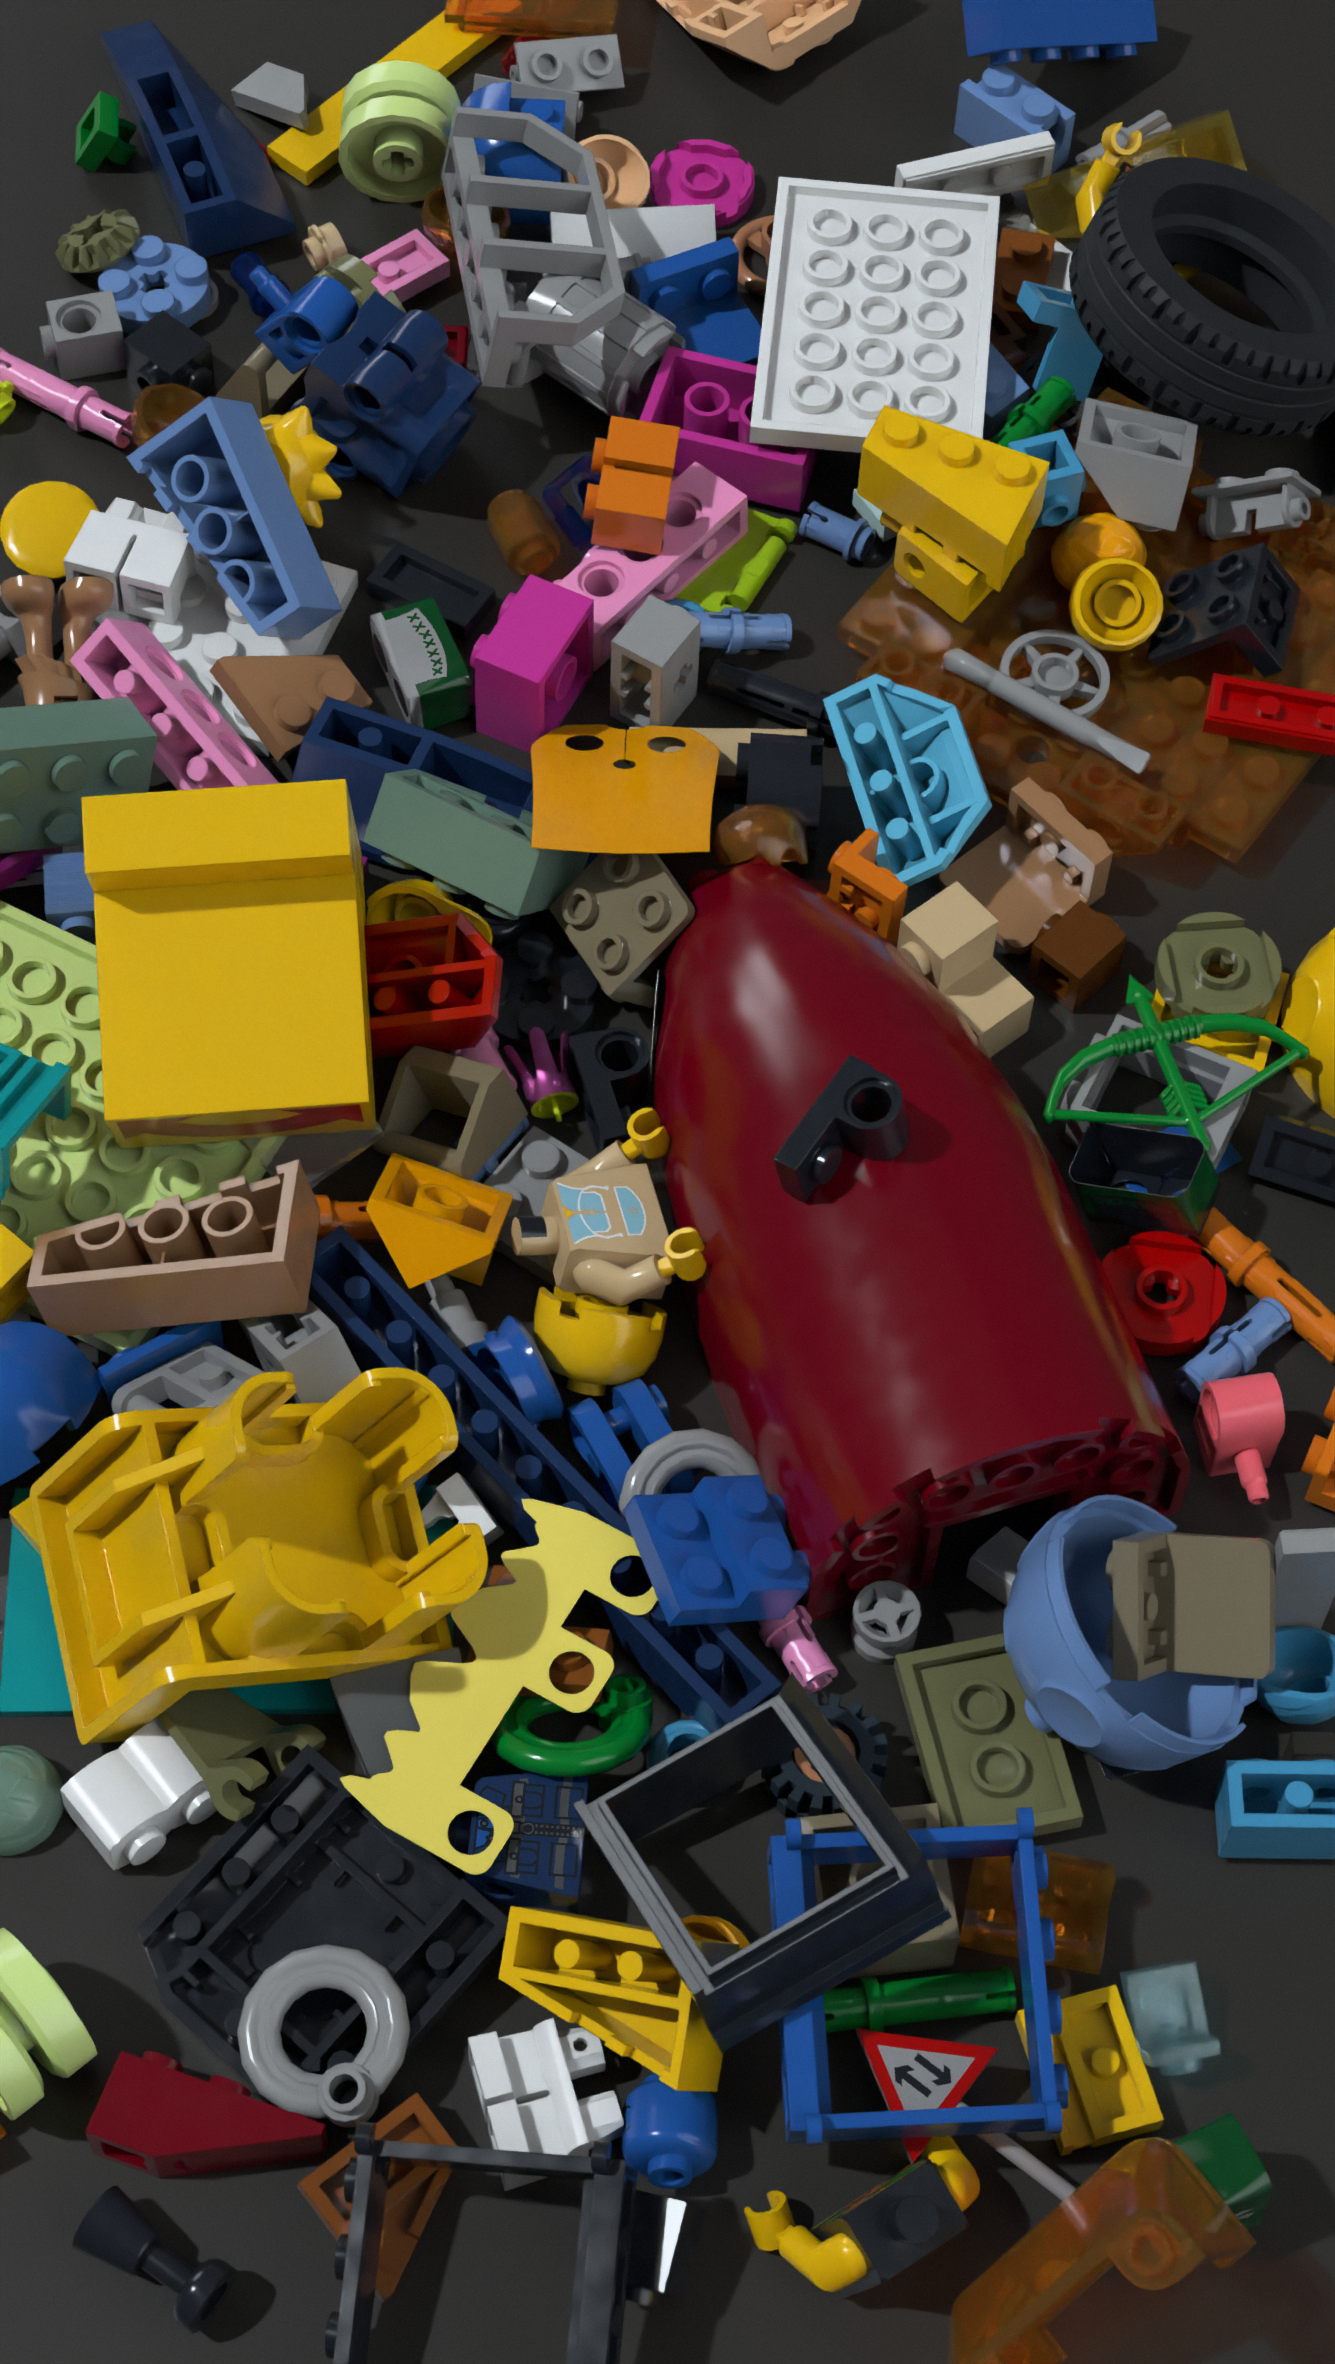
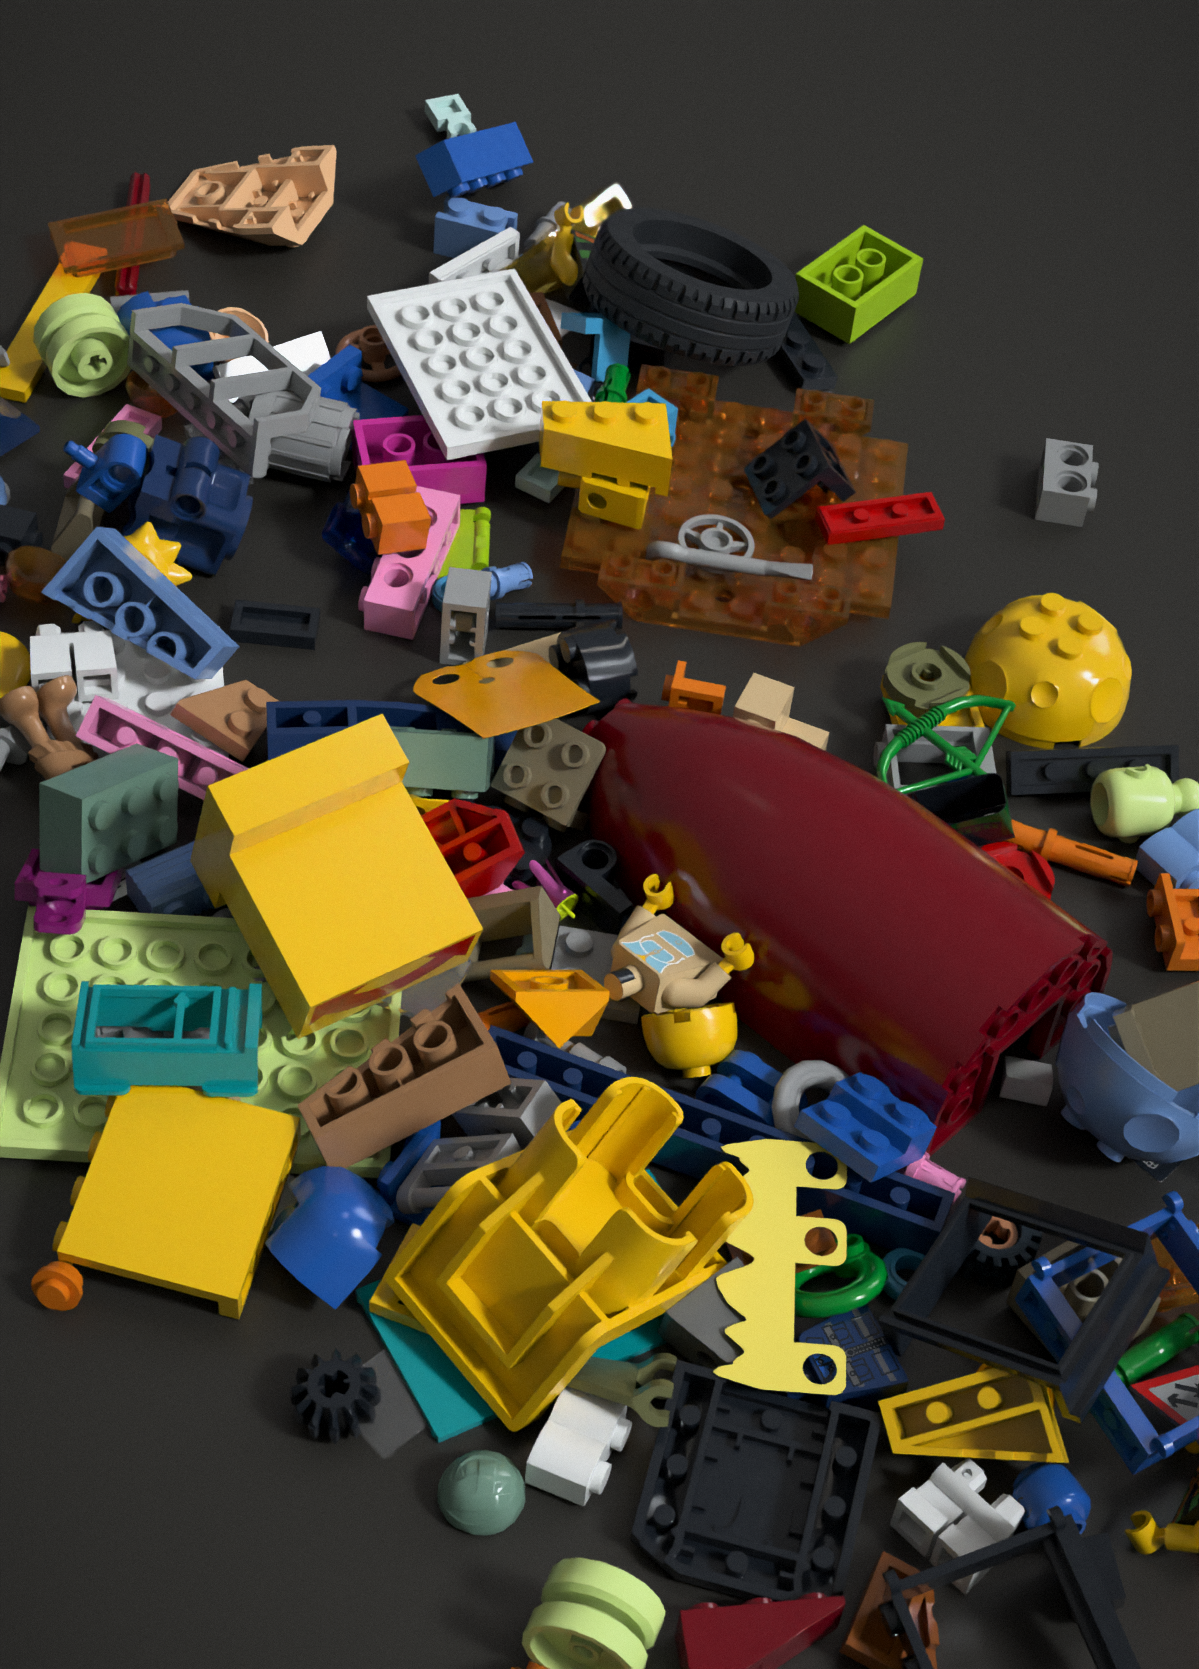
camera: 30 degrees left, 10 degrees down
clear blue pin [230,251,290,318] -> none
light grey piece [237,1944,411,2128] -> none
tan plate [302,222,348,271] -> none
piece [370,596,475,730] -> none
white tile [421,1472,505,1547] -> none
blue piece [466,1315,564,1428] -> none
dark pink brick [470,574,594,754] -> none
clear orange brick [487,489,561,575] -> none
light grey hinge [510,34,625,93] -> none
dark pink tile [649,139,755,229] -> none
sticker [650,970,659,1082] -> none
clear orange hair [711,803,809,866] -> none
black plate [773,1054,910,1202] -> none
medium blue pin [799,501,876,562] -> none
medium azure wedge [823,674,992,887] -> none
light grey wheel [849,1580,921,1665] -> none
olive plate [894,1633,1084,1837] -> none
medium nougat bracket [939,777,1113,955] -> none
reddish brown brick [1026,900,1127,1013] -> none
light orange piece [1051,512,1147,591] -> none
yellow piece [1068,558,1163,652] -> none
light grey slope [1075,397,1198,532] -> none
medium blue pin [1173,1297,1292,1405] -> none
light grey hinge [1191,468,1321,541] -> none
coral piece [1193,1372,1285,1505] -> none

